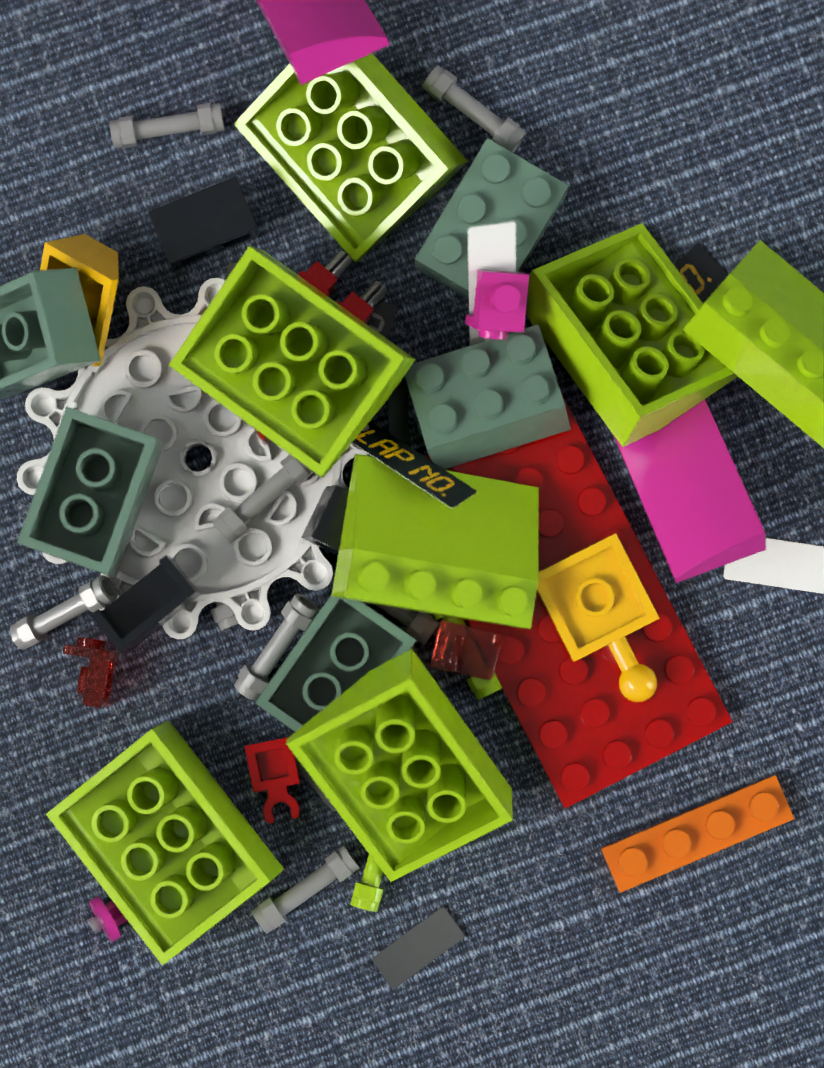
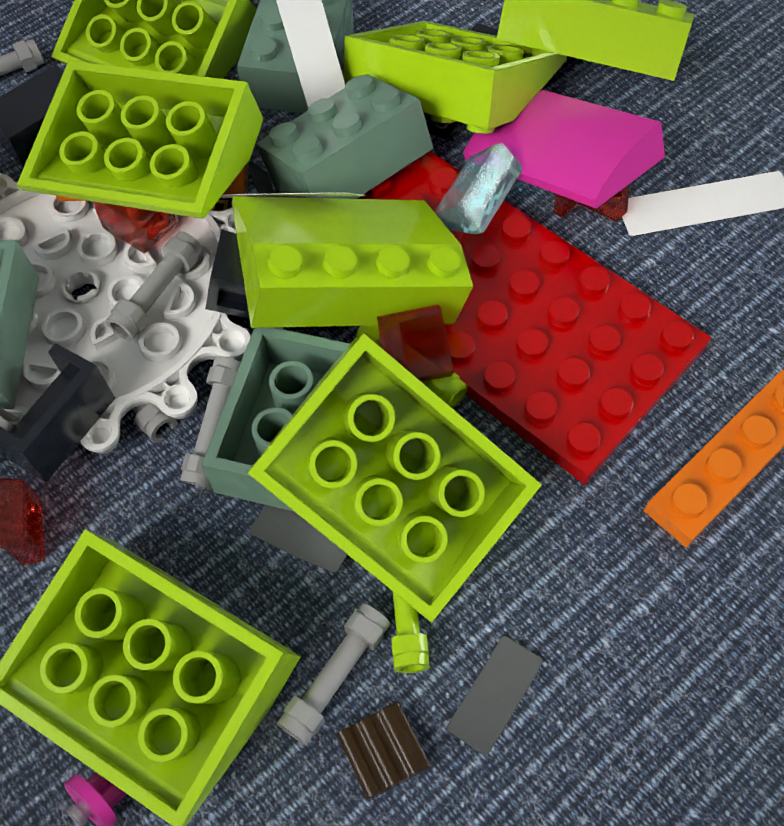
camera: 25 degrees left, 25 degrees down
red plate [244,737,301,824] -> none
dark pink bracket [465,270,529,340] -> none
yellow plate [537,533,660,702] -> none
none -> dark brown piece [337,702,431,802]
none -> clear light blue slope [434,143,522,234]

